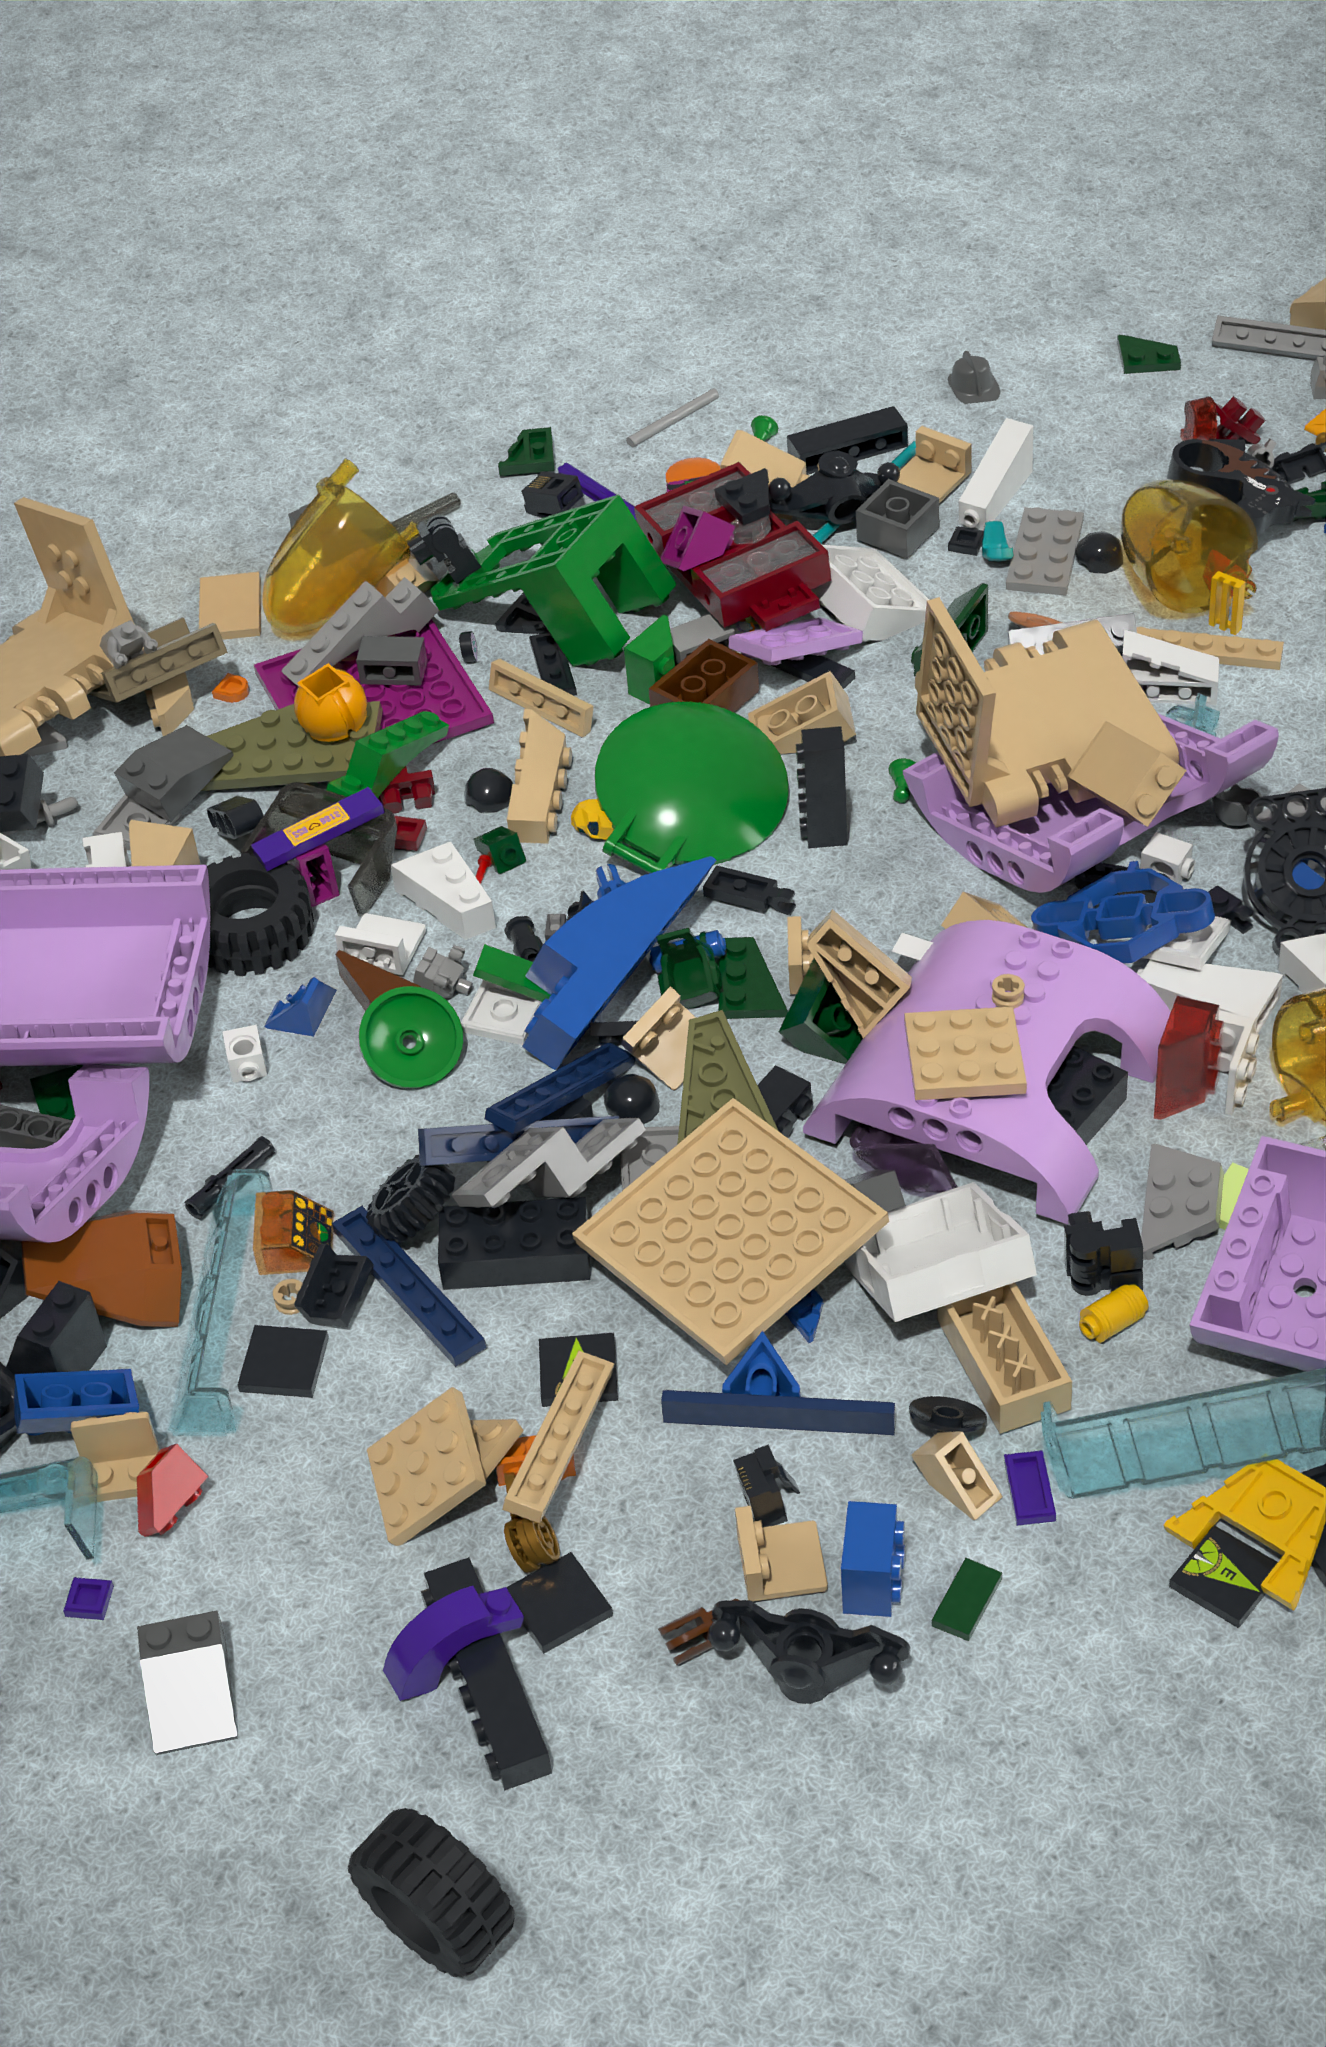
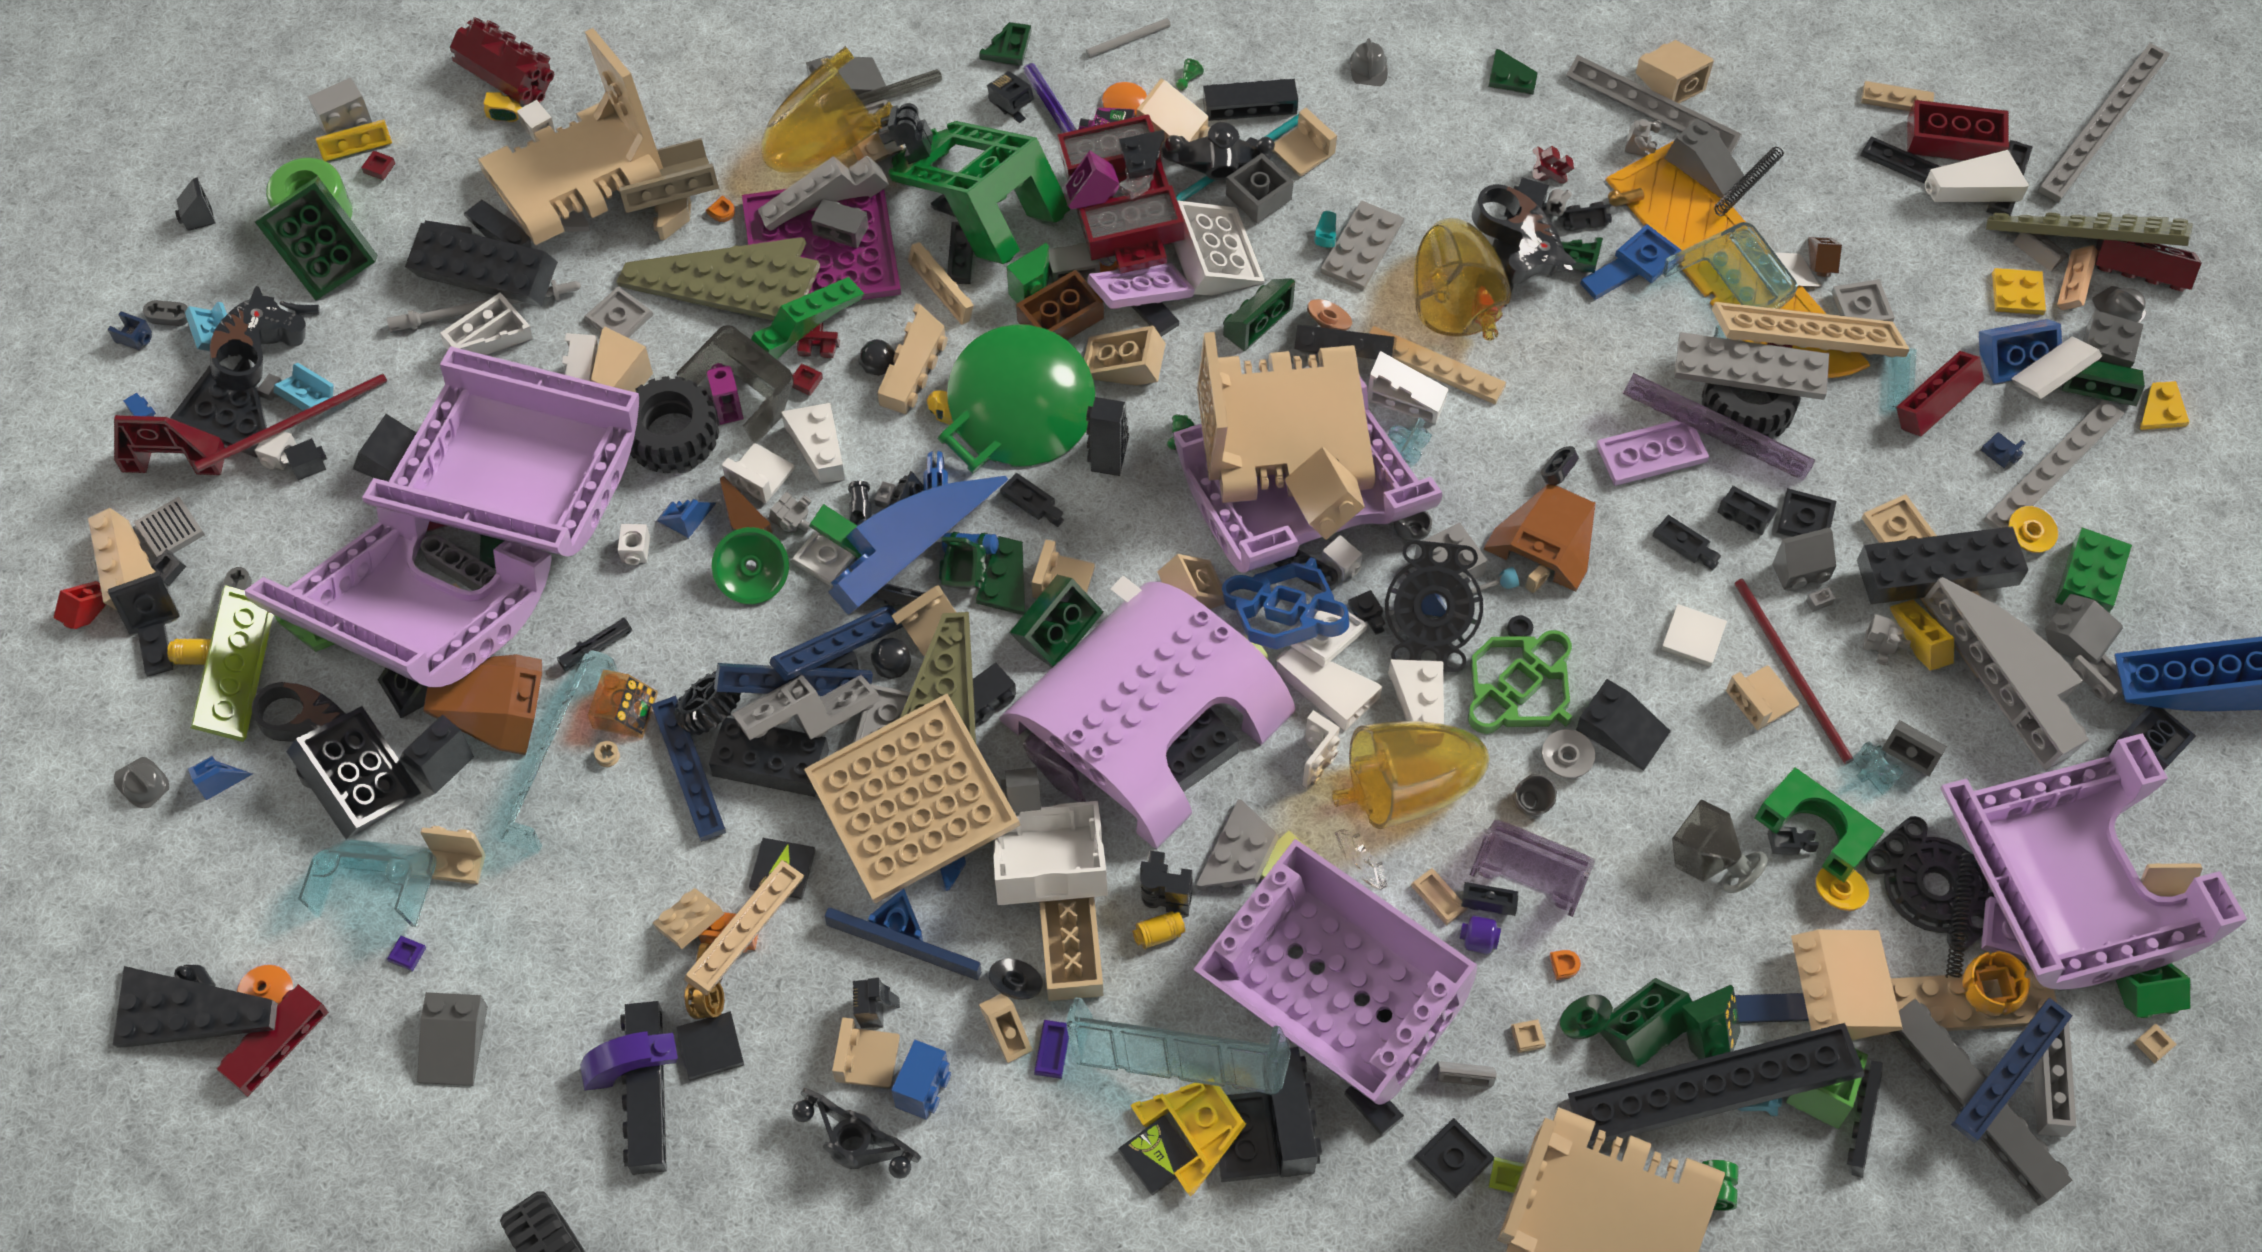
camera: 10 degrees right, 15 degrees up
blue slope [14,1369,139,1436] -> none
light grey piece [100,620,158,669] -> none
dark grey slope [114,725,234,822] -> none
slope [137,1443,209,1537] -> none
tan tile [199,572,261,640] -> none
black beam [207,796,266,839] -> none
black tile [237,1325,329,1398] -> none
dark purple tile [251,787,385,871] -> none
light orange piece [294,663,367,742] -> none
black bracket [294,1244,374,1327] -> none
tan plate [367,1387,486,1546] -> none
black tile [459,631,477,663] -> none
dark green bracket [473,826,526,874] -> none
red piece [475,855,492,884] -> none
reddish brown arm [658,1599,738,1666] -> none
tan wedge [806,909,912,1039] -> none
tan plate [904,1007,1027,1100] -> none
dark green tile [931,1557,1003,1641] -> none
black tile [948,526,983,556] -> none
white slope [959,418,1033,531] -> none
tan bush [992,974,1025,1008] -> none
black hair [1076,531,1123,574] -> none
clear red slope [1154,996,1224,1120] -> none
clear red leg [1180,396,1217,441] -> none
yellow tile [1208,571,1246,636] -> none

